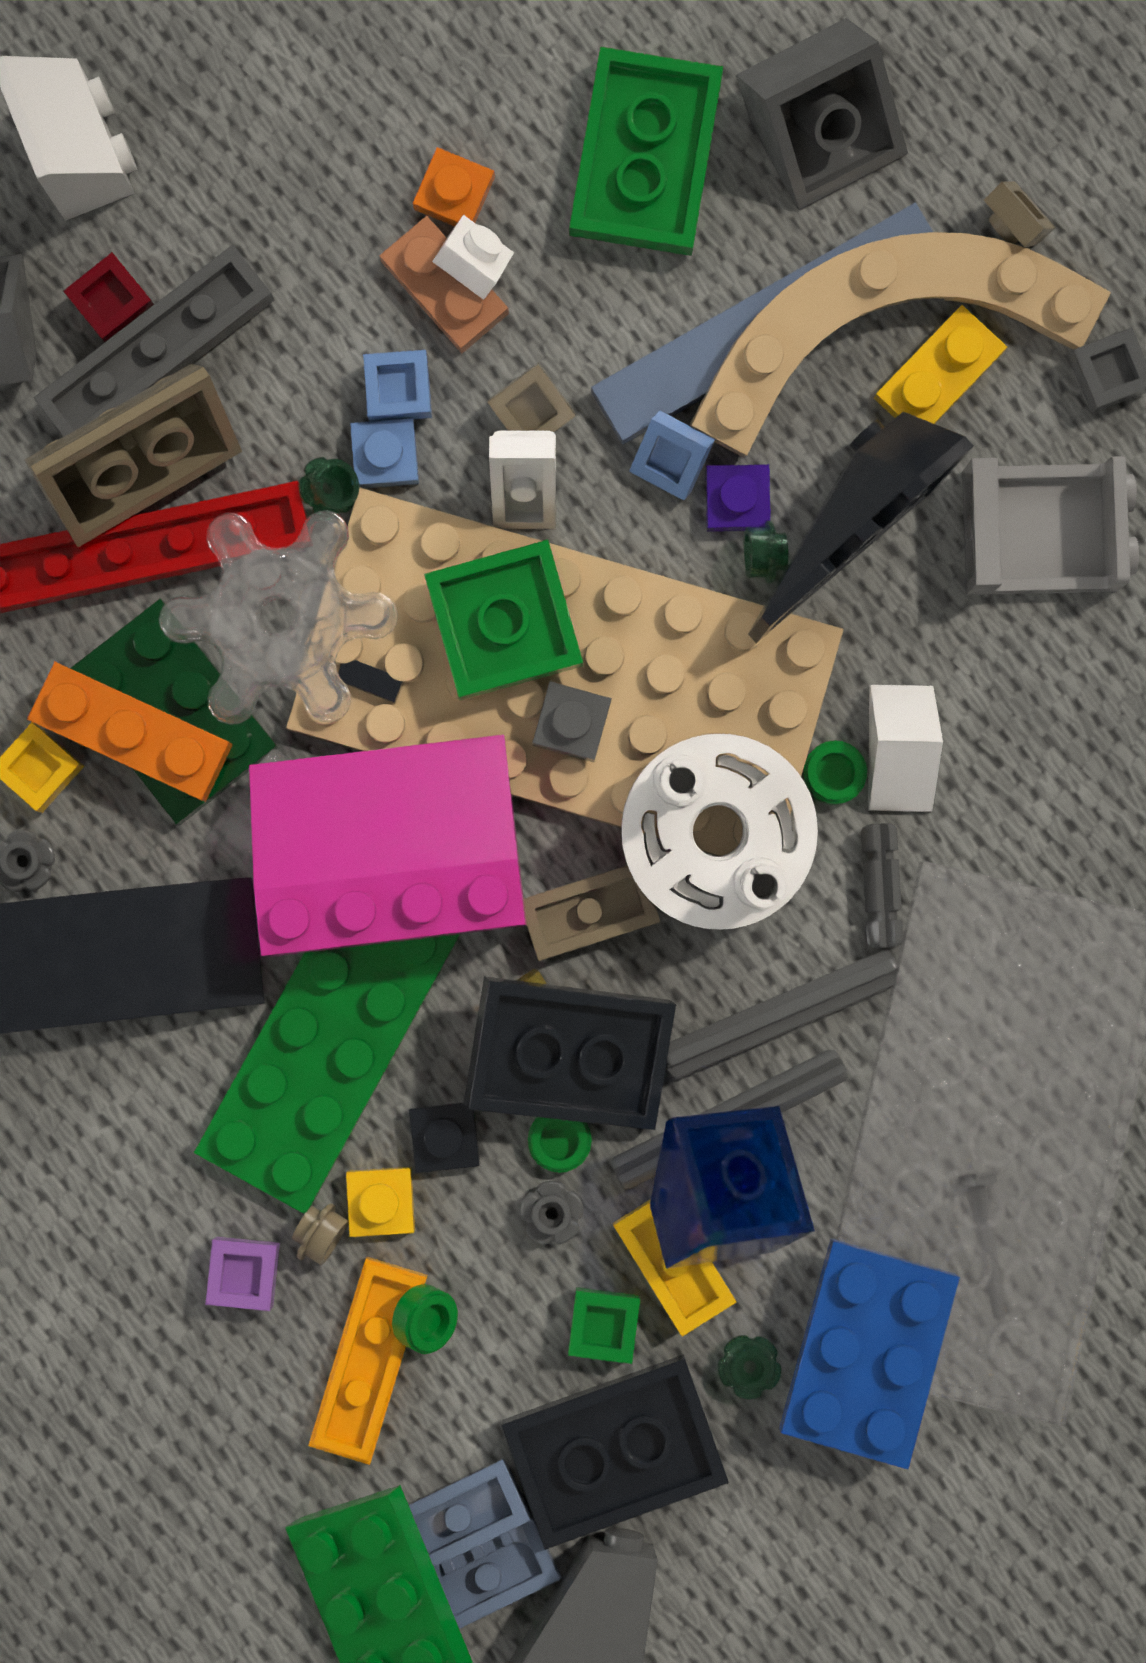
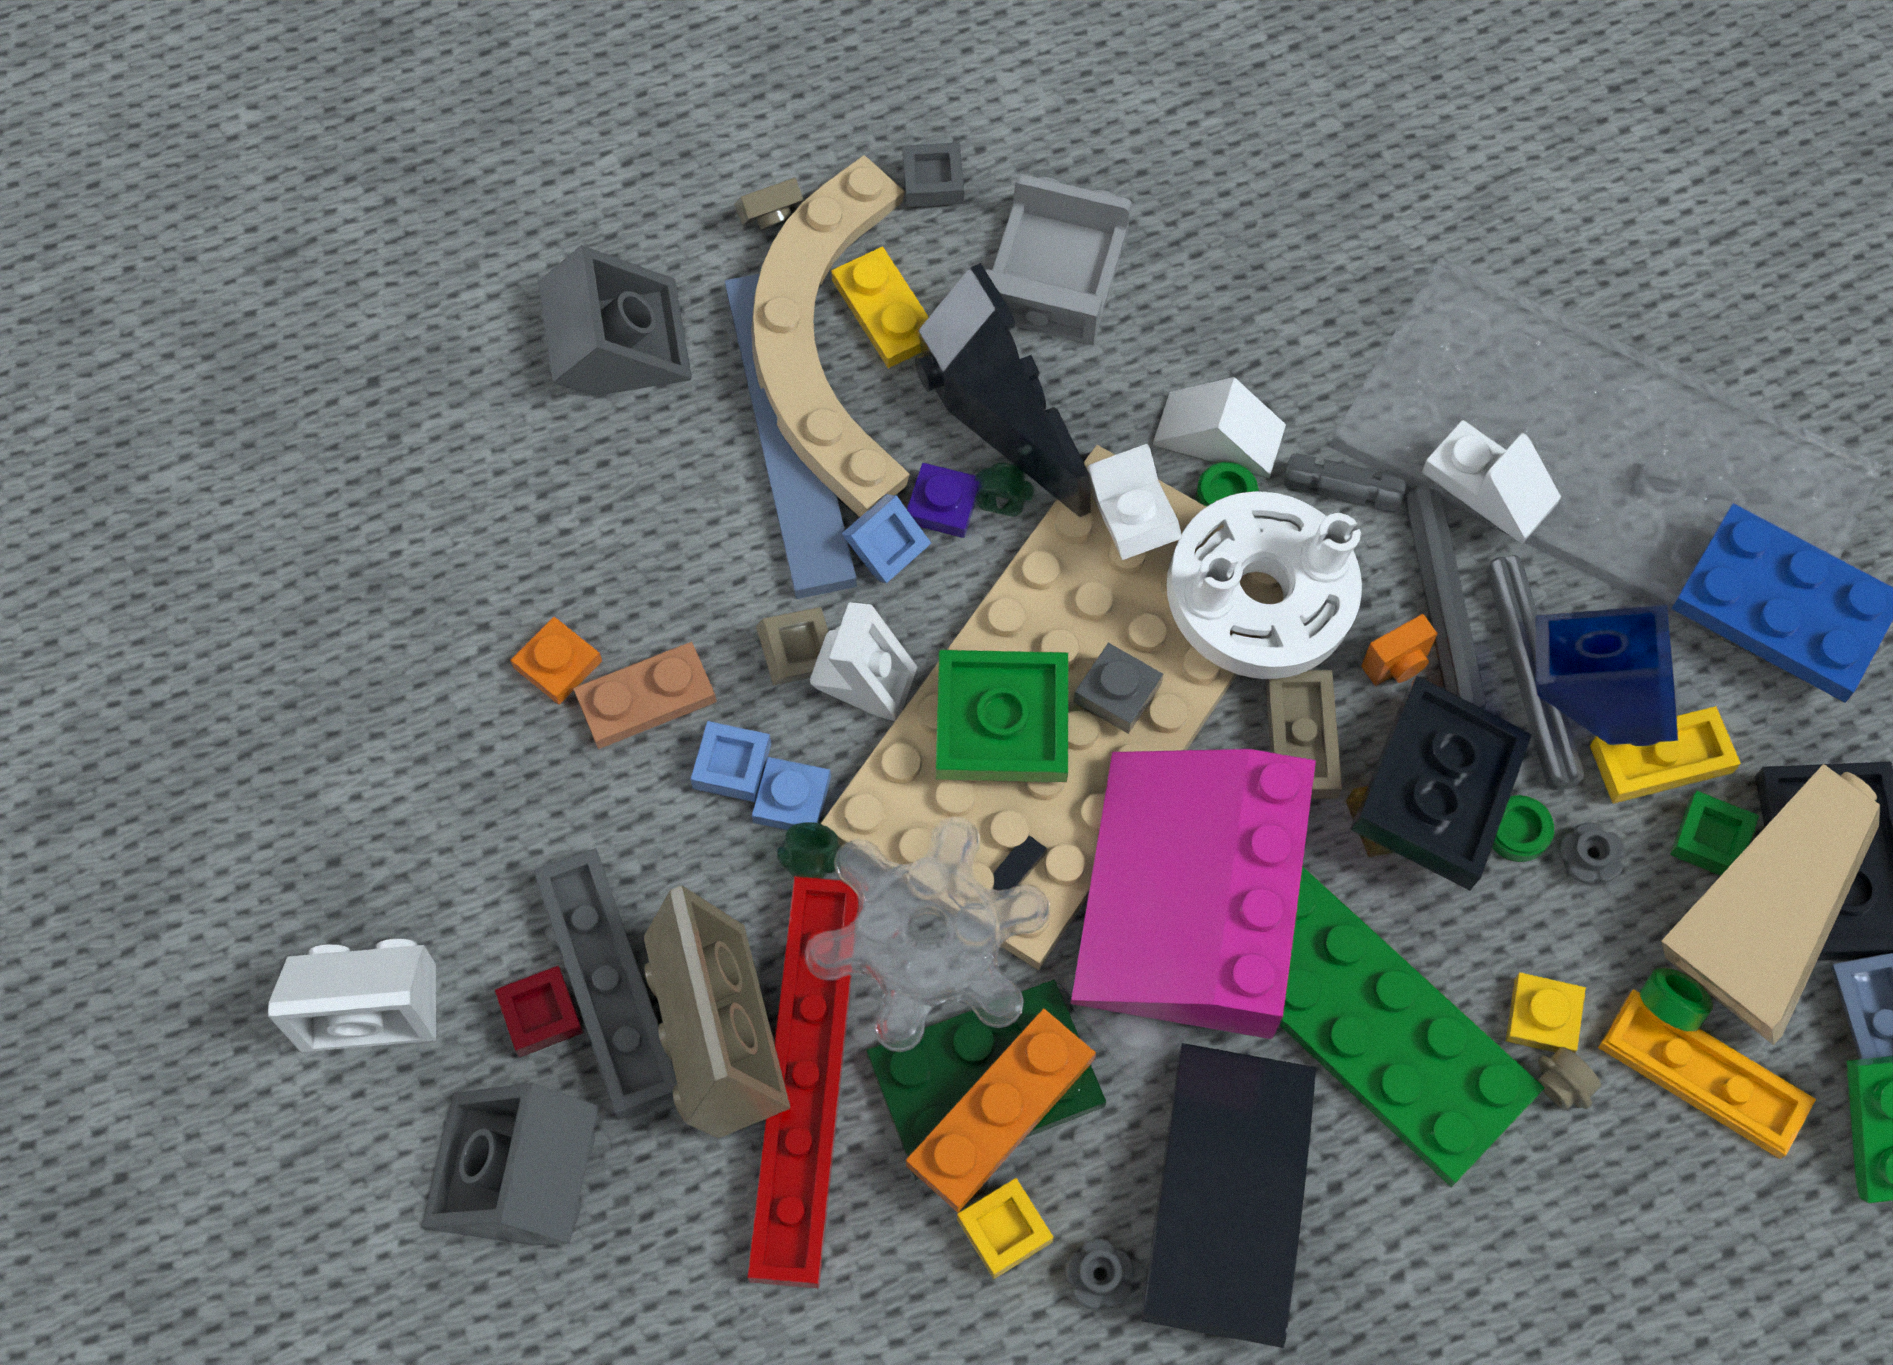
camera: 75 degrees left, 20 degrees down
medium lavender plate [205,1237,280,1311] -> none
black plate [409,1102,480,1173] -> none
white plate [432,215,514,300] -> none
green plate [569,46,723,256] -> none
clear green plate [717,1335,782,1399] -> none
none -> white slope [1087,444,1182,560]
none -> orange plate [1361,614,1438,686]
none -> white slope [1422,420,1561,544]
none -> tan slope [1661,764,1880,1045]

